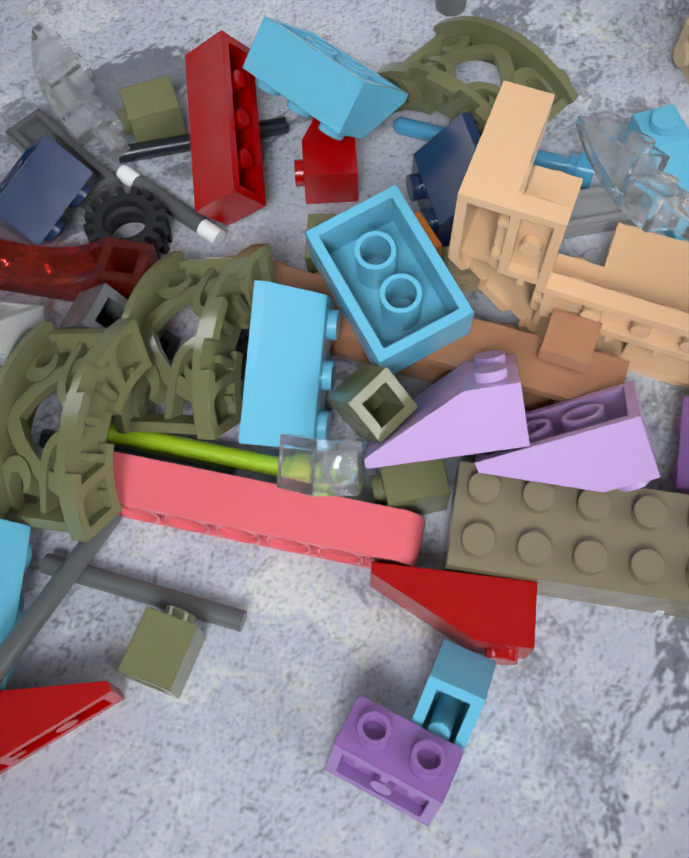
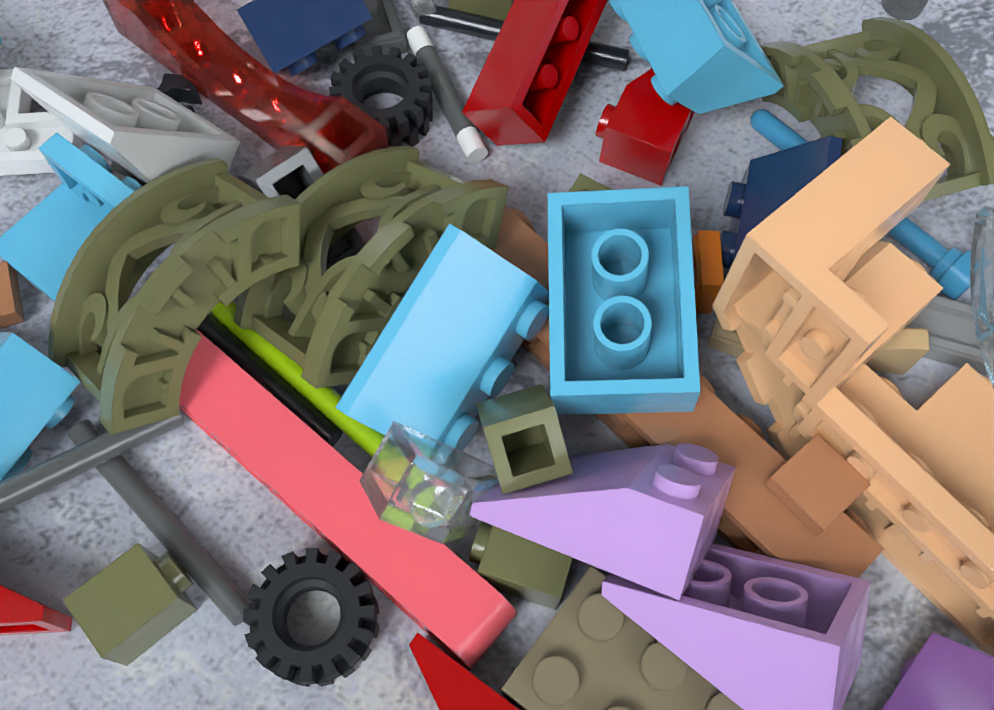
camera: 25 degrees right, 0 degrees up
none -> black tyre [243,548,380,687]
none -> tan tile [866,327,929,375]

